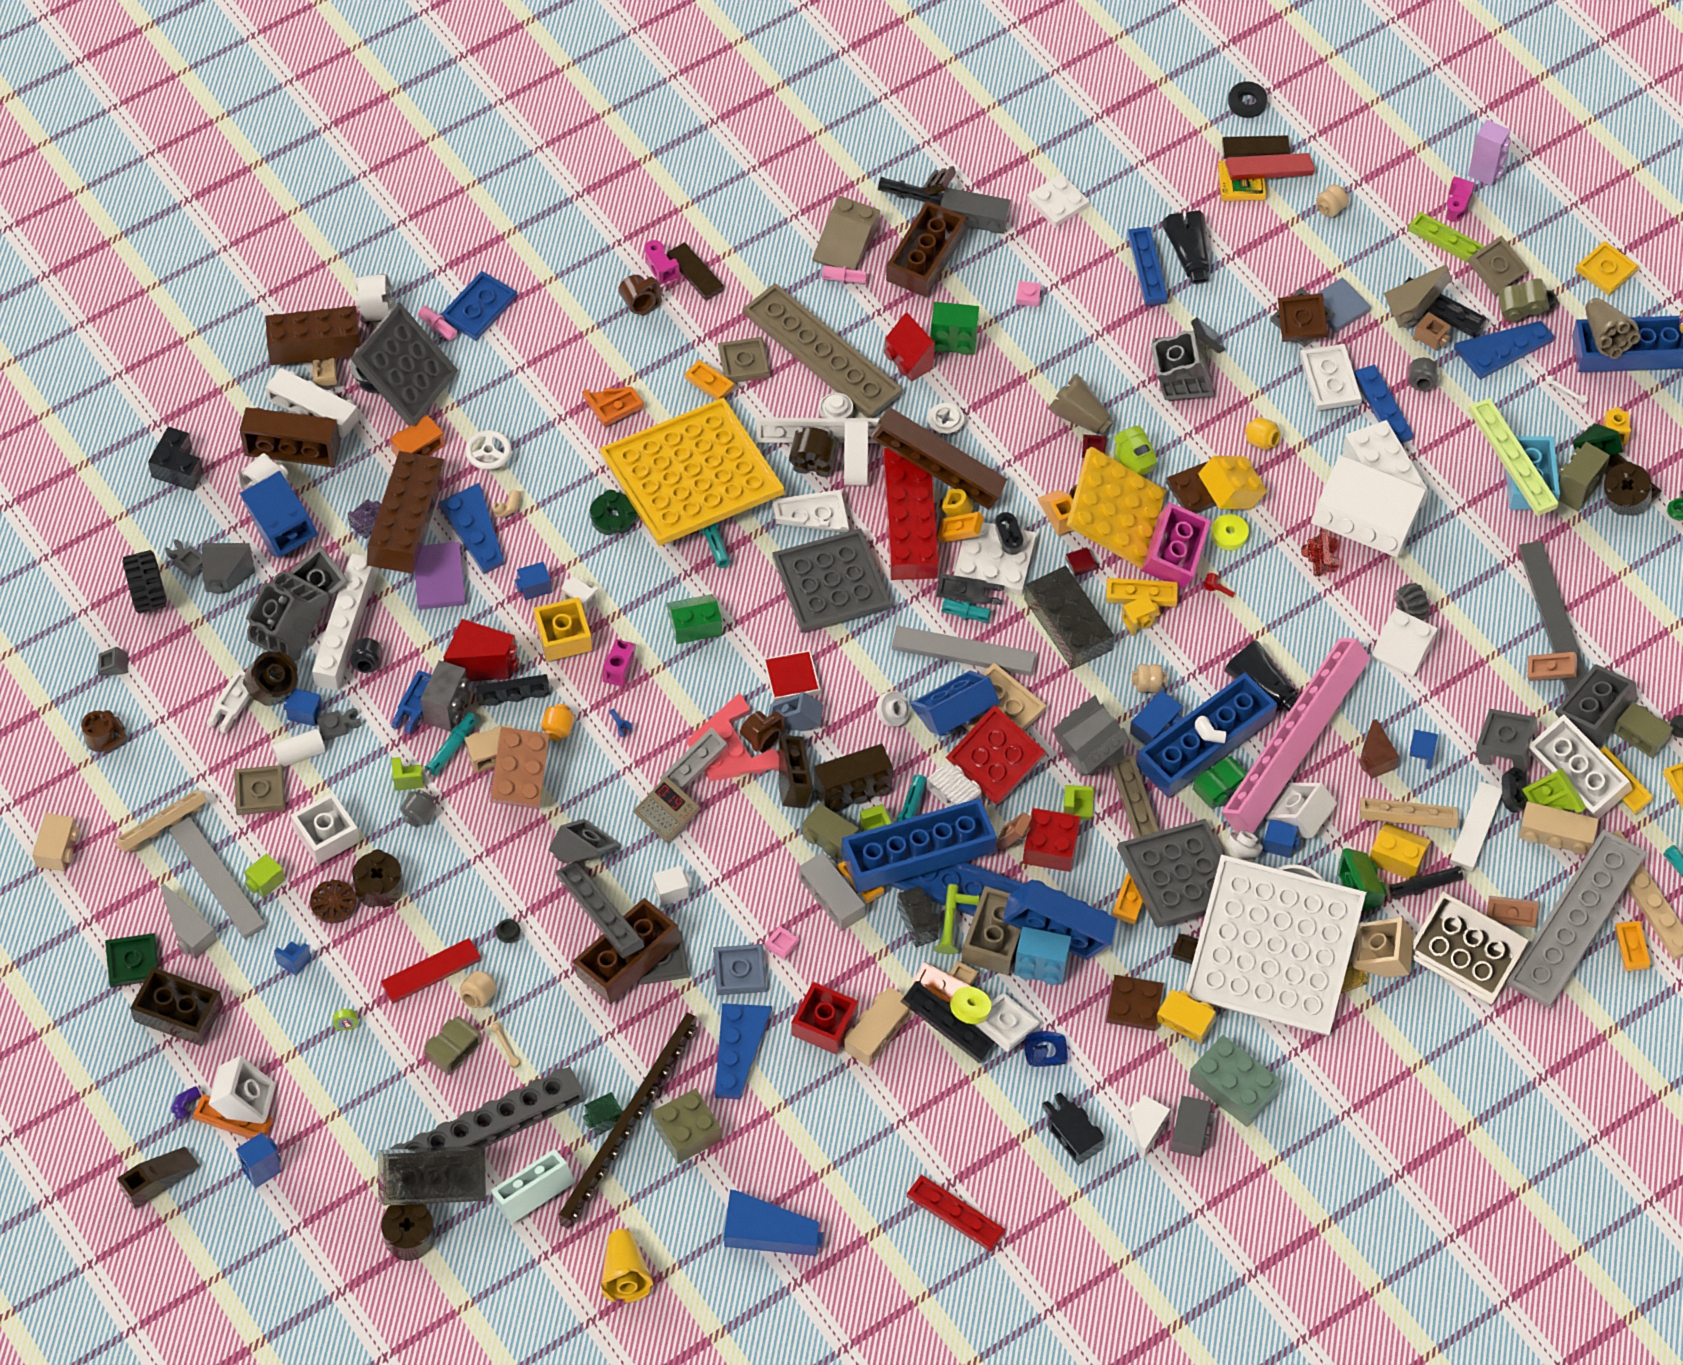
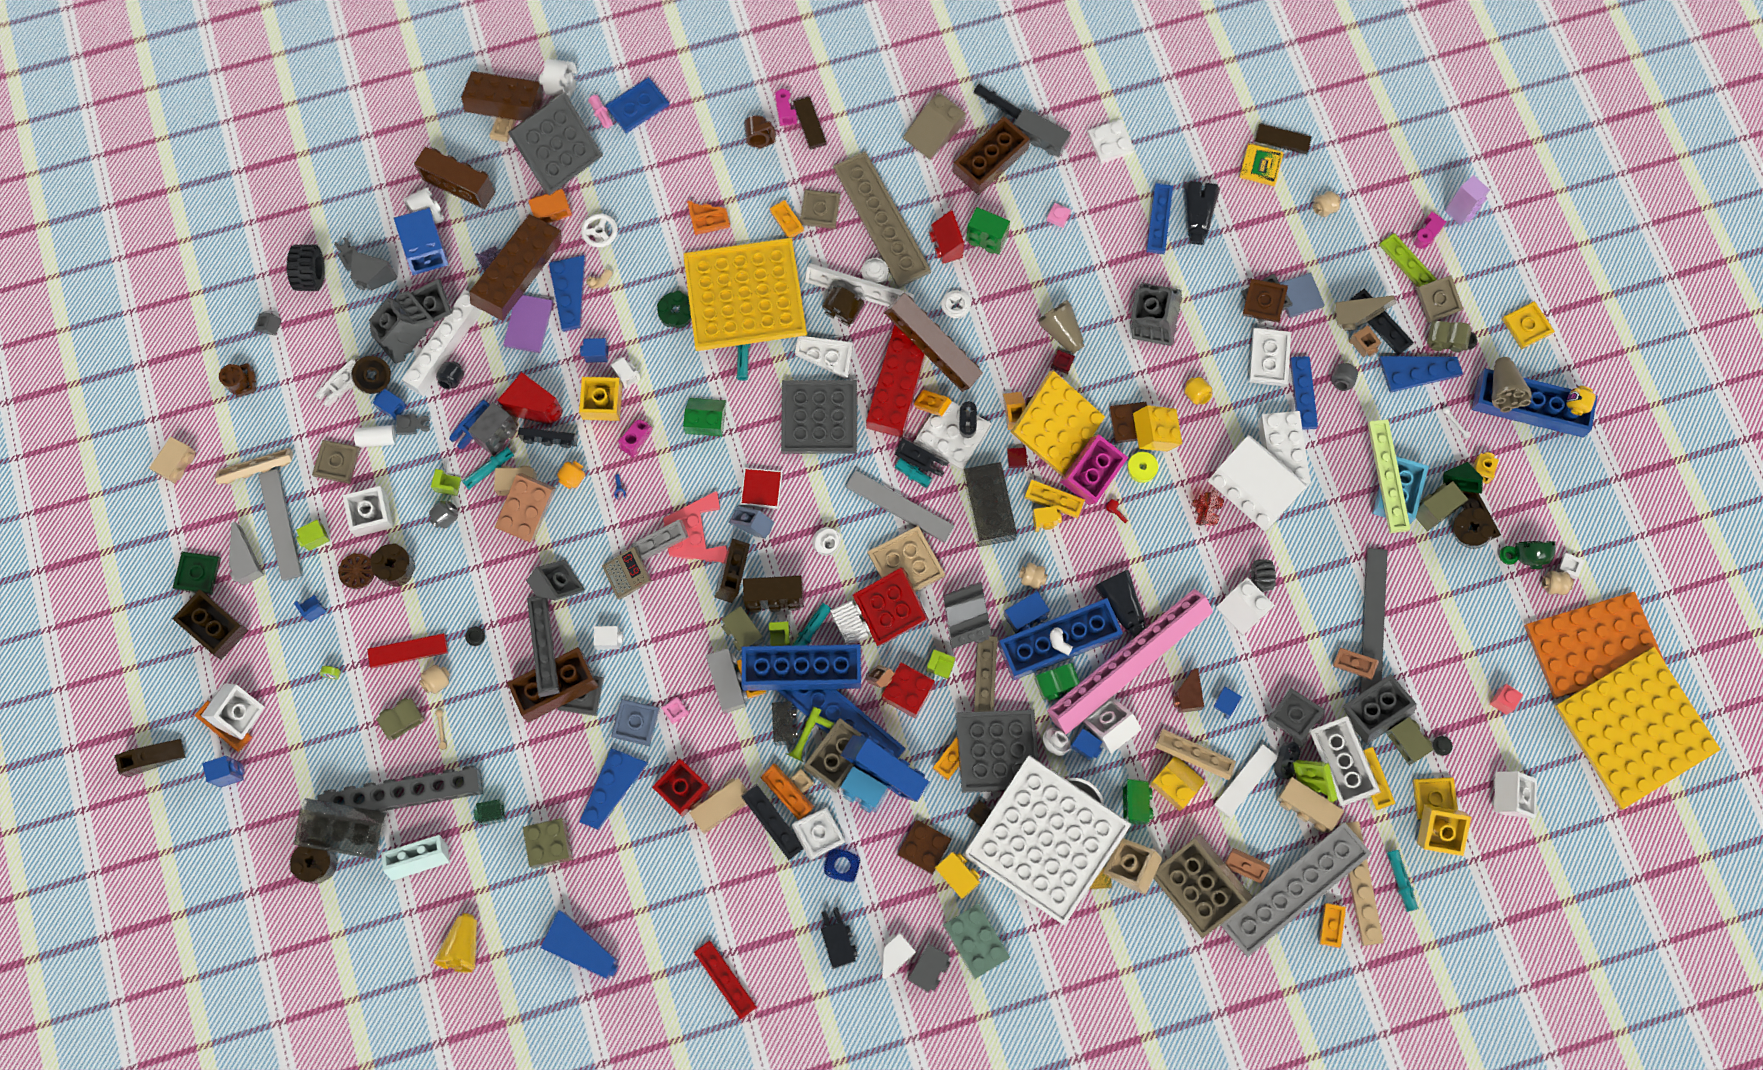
camera: 20 degrees right, 15 degrees up
black brick [148,426,203,491] -> none
dark purple arm [171,1086,201,1120] -> none
white brick [265,368,359,439] -> none
dark brown plate [558,1012,698,1229] -> none
reddish brown piece [740,711,785,753] -> none
bright pink axle [822,265,867,284] -> none
white beam [844,420,868,486] -> none
blue slope [910,670,1000,736] -> none
dark brown tile [922,166,956,195] -> none
yellow plate [942,489,974,517] -> none
neon yellow piece [950,987,991,1024] -> none
lime helmet [1113,425,1157,477] -> none
black tile [1191,317,1226,354] -> none
tile [1225,153,1315,180] -> none
black tyre [1228,81,1267,118] -> none
black pin [1389,865,1463,900] -> none

